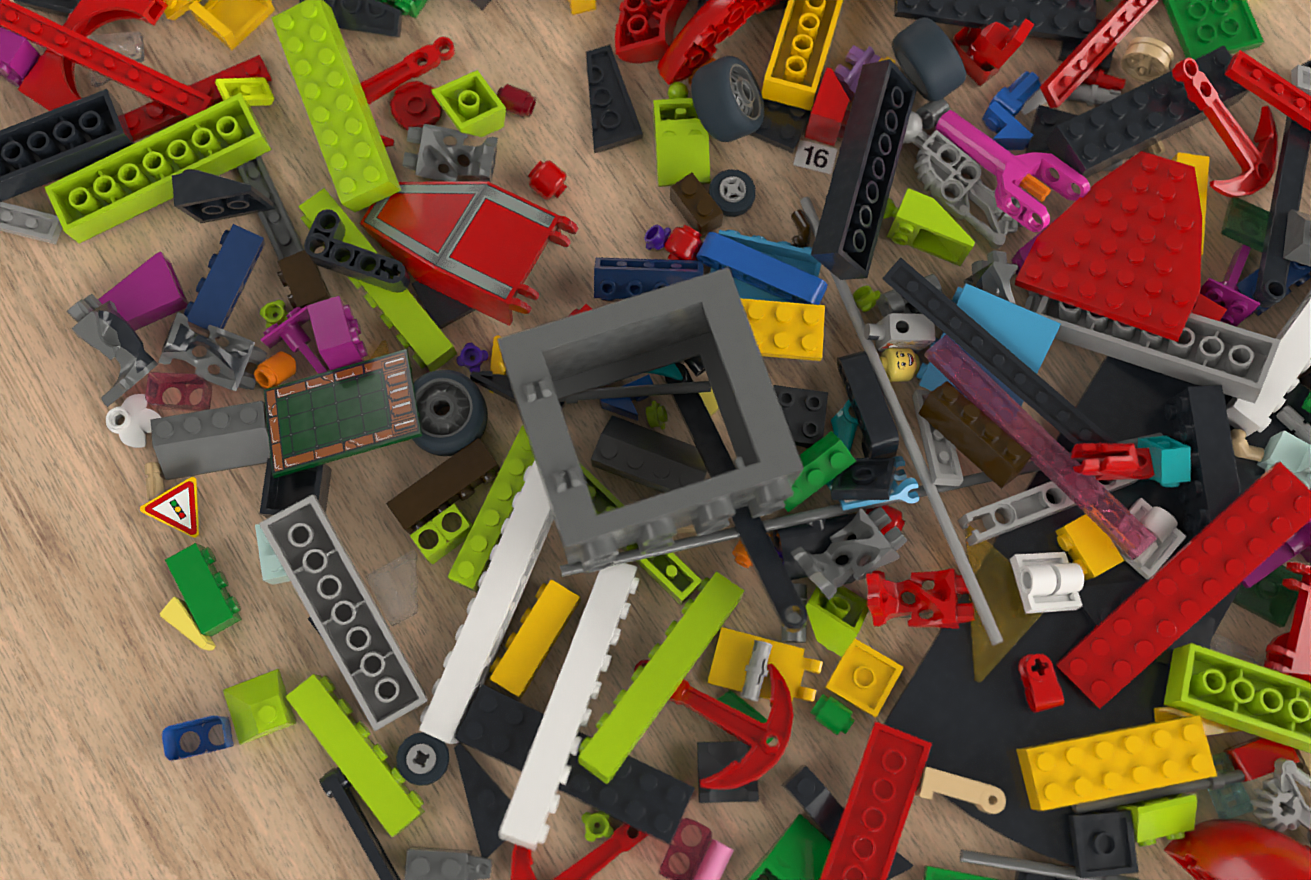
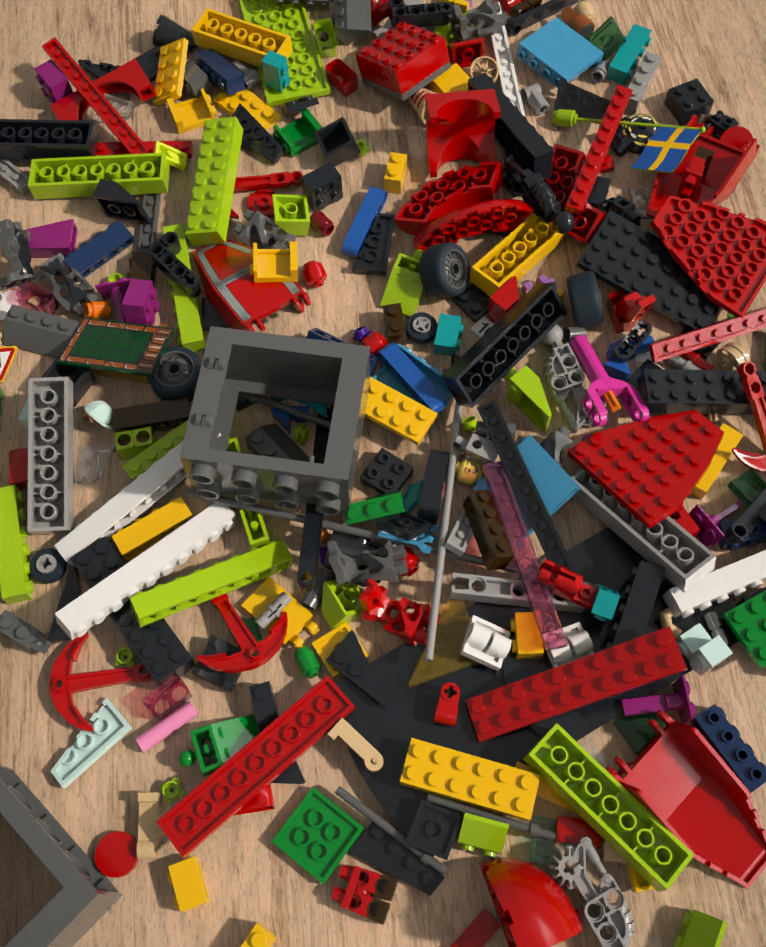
camera: 30 degrees right, 10 degrees down
none -> red piece [9,447,28,490]
none -> light aqua piece [80,400,114,430]
none -> yellow panel [250,242,298,283]
none -> black piece [301,162,343,212]
none -> black wing [326,630,385,707]
none -> blue beam [341,186,388,258]
none -> teal brick [433,313,464,356]
none -> black beam [612,321,652,363]

